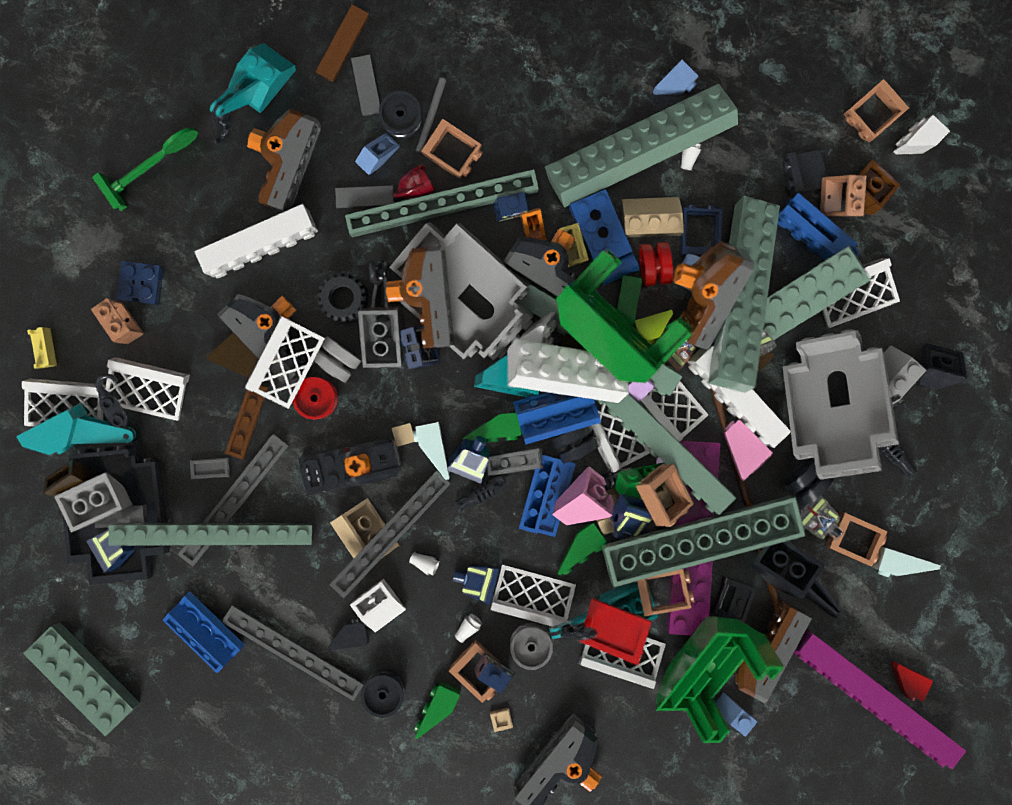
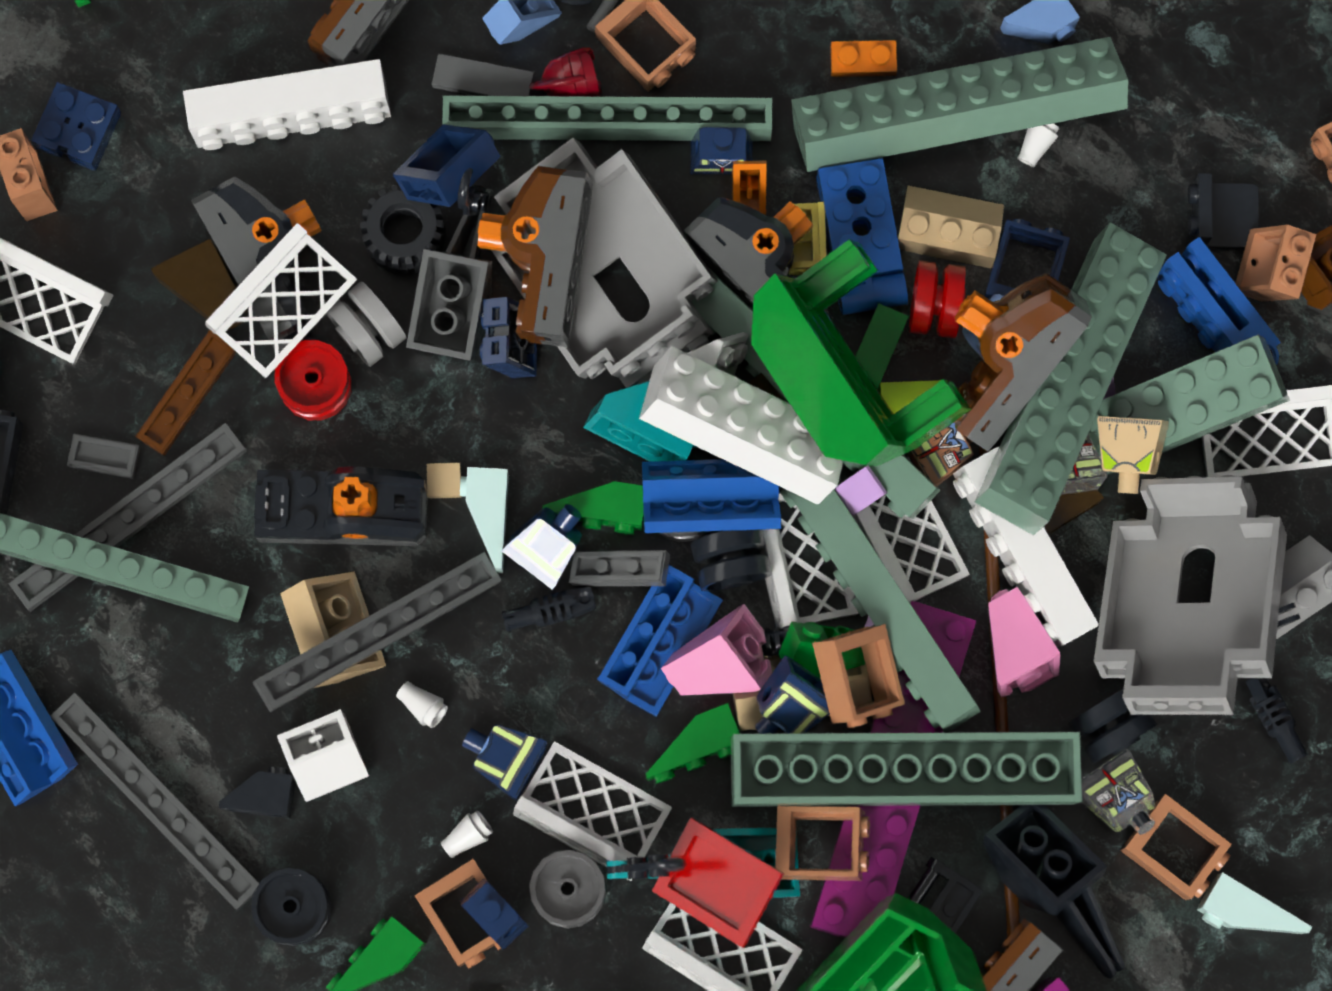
camera: 15 degrees right, 10 degrees down
none -> dark blue window [393,124,501,207]
none -> orange plate [830,41,897,77]
none -> tan torso [1098,416,1169,494]

